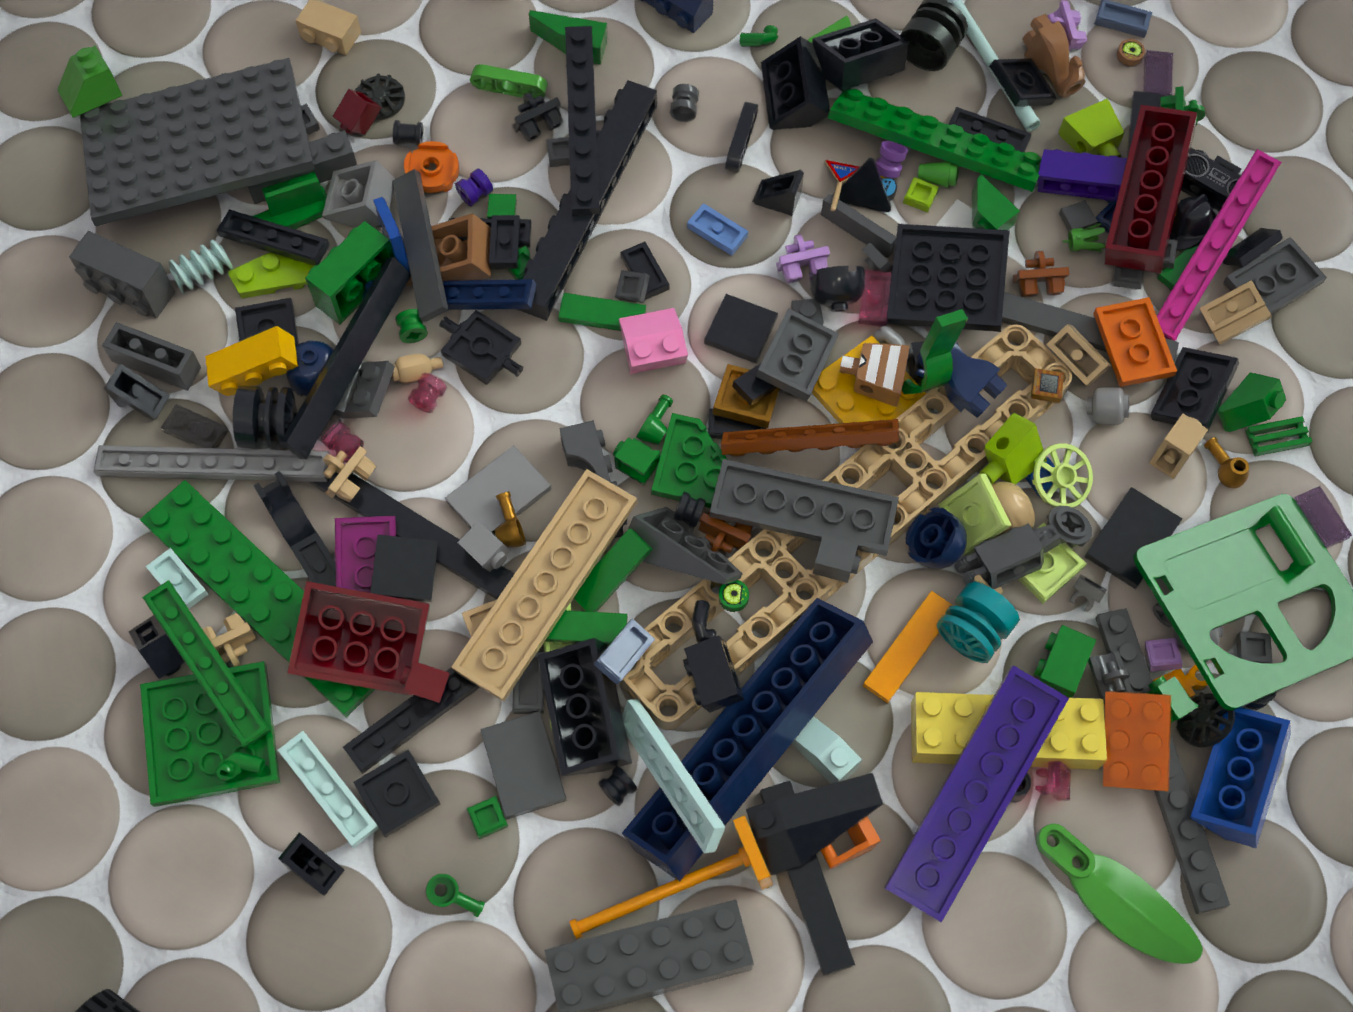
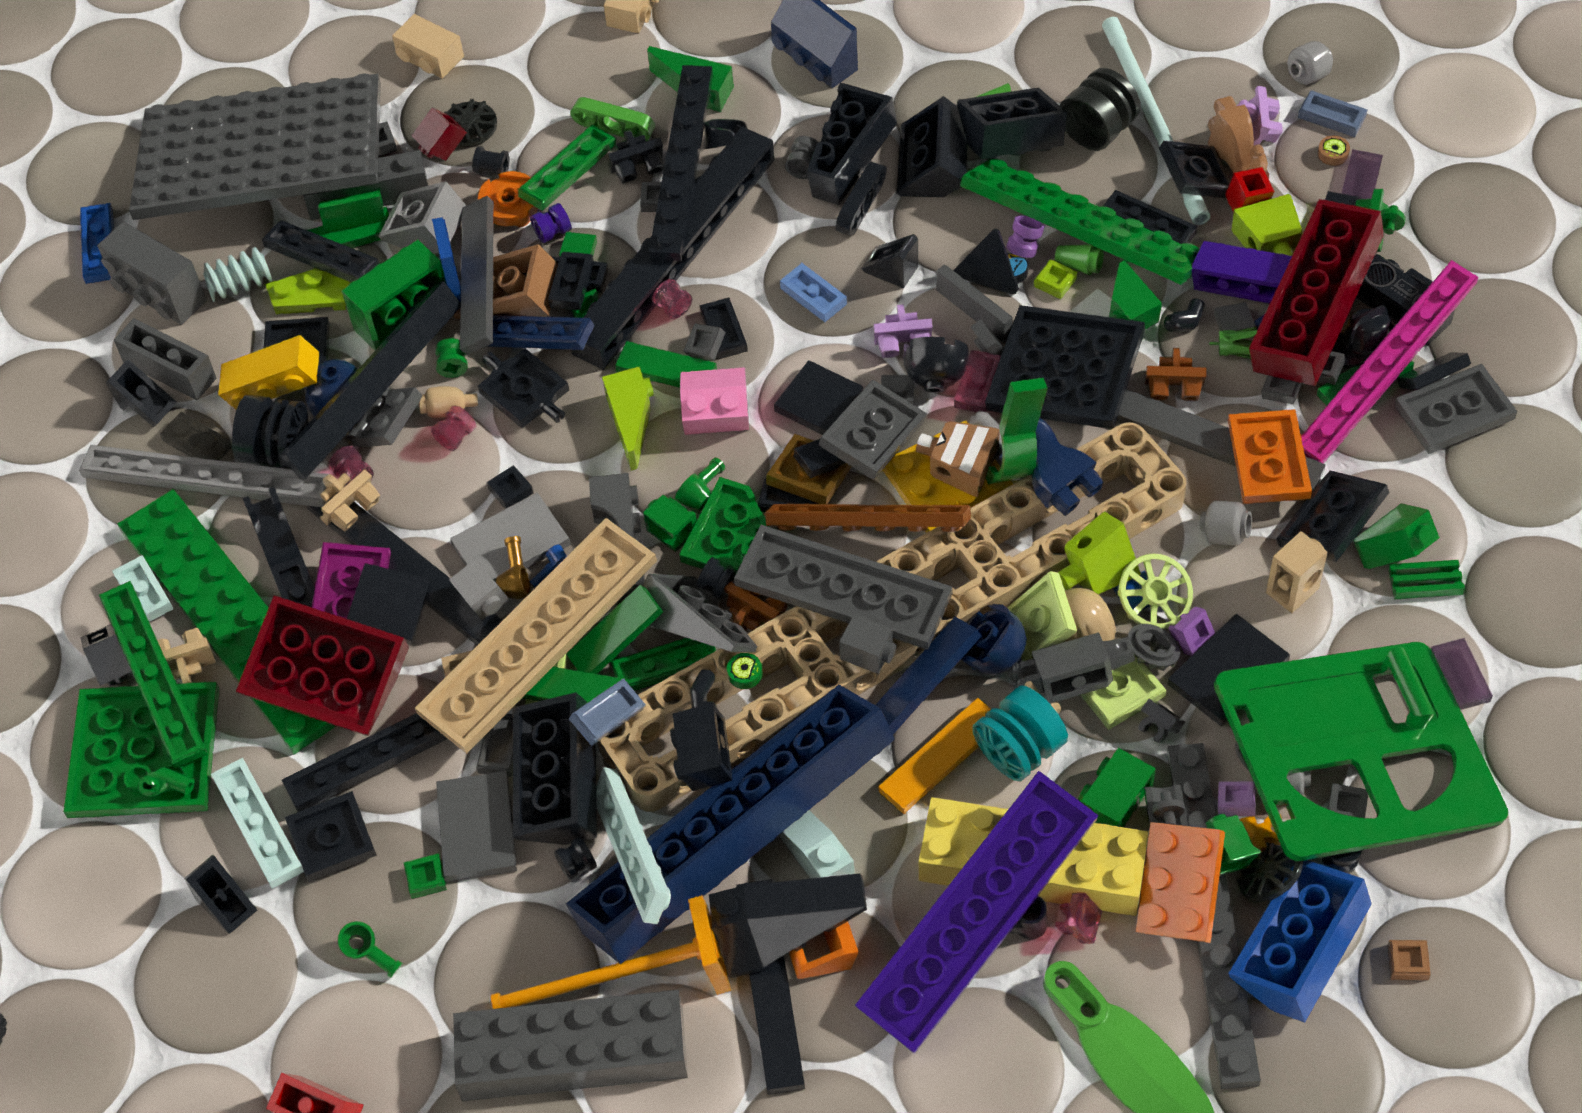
camera: 15 degrees right, 10 degrees down
bright green slope [57,46,123,118] -> none
dark red brick [400,661,450,703] -> none
green arm [740,25,778,47] -> none
piece [825,160,860,211] -> none
tile [1031,368,1064,403] -> none
tan brick [1046,324,1112,386] -> none
tan plate [1199,280,1272,345] -> none
pearl gold bar [1203,437,1249,488] -> none
none -> blue tile [80,203,114,284]
none -> black plate [486,465,534,509]
none -> green tile [518,124,616,211]
none -> blue hand [529,545,567,588]
none -> lime slope [602,367,654,471]
none -> green tile [611,638,716,691]
none -> clear pink wheel [652,279,693,319]
none -> black helmet [703,119,747,149]
none -> black wedge [807,82,897,205]
none -> dark blue tile [875,617,982,734]
none -> black arm [1164,298,1205,332]
none -> medium lavender tile [1168,606,1215,656]
none -> red brick [1225,167,1275,213]
none -> medium nougat tile [1387,940,1431,980]

